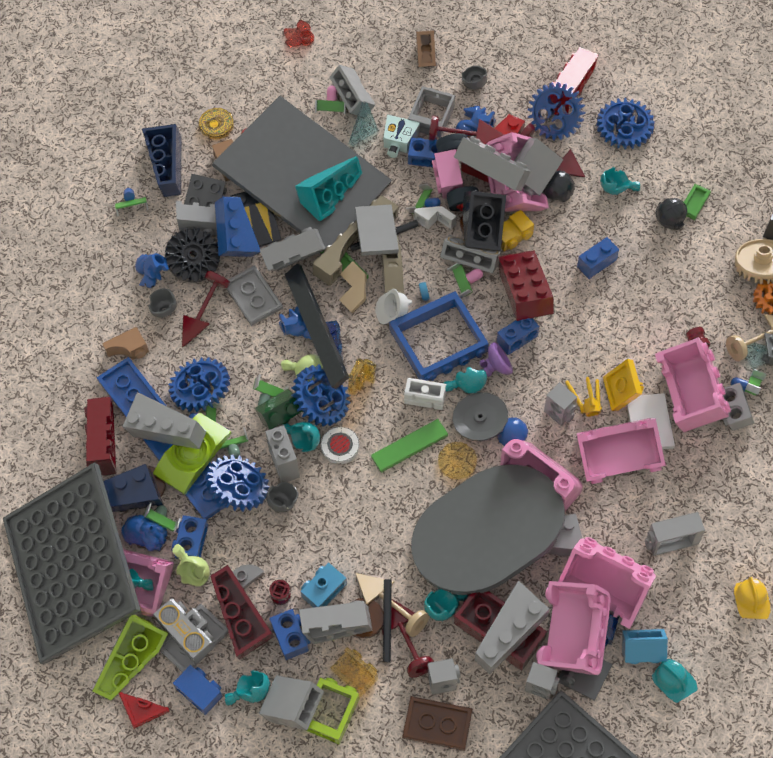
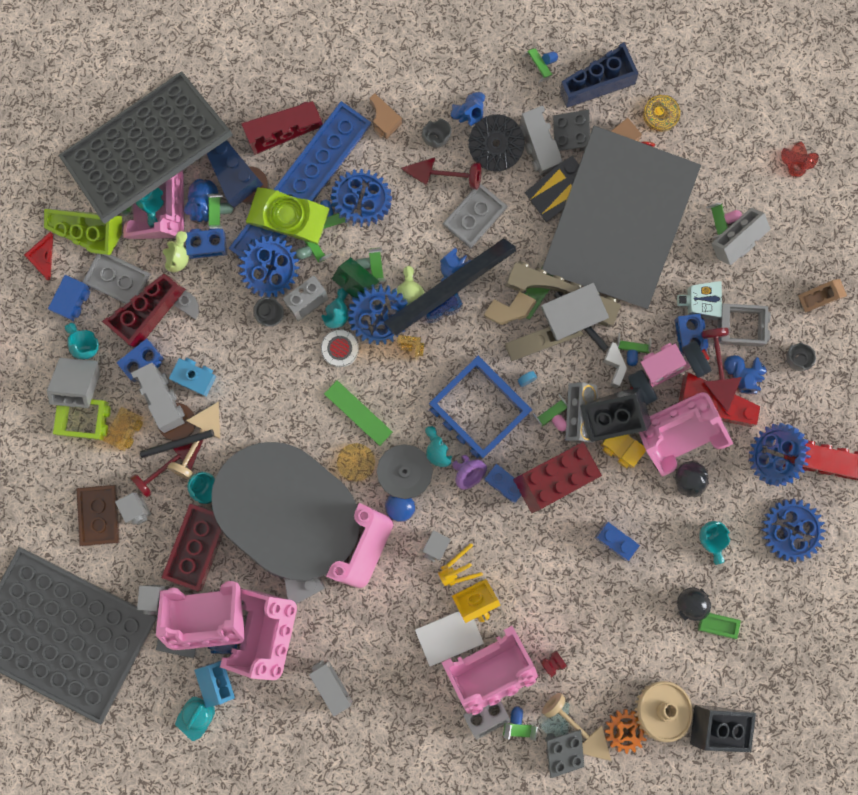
camera: 65 degrees right, 20 degrees up
light grey wedge [123,392,206,449] -> none
light grey piece [153,598,215,664] -> none
blue wedge [215,196,261,257] -> none
light grey wedge [260,227,326,271] -> none
dark red wheel [269,579,291,605] -> none
teal wedge [295,156,362,221] -> none
clear light blue tile [349,101,378,146] -> none
white piece [375,289,412,324] -> none
white brick [404,378,446,410] -> none
light grey wedge [454,136,531,191] -> none
light grey wedge [475,581,549,674] -> none
light grey brick [514,138,563,196] -> none
dark red piece [520,123,585,177] -> none
bright pink windscreen [577,418,666,484] -> none
yellow piece [734,577,770,619] -> none

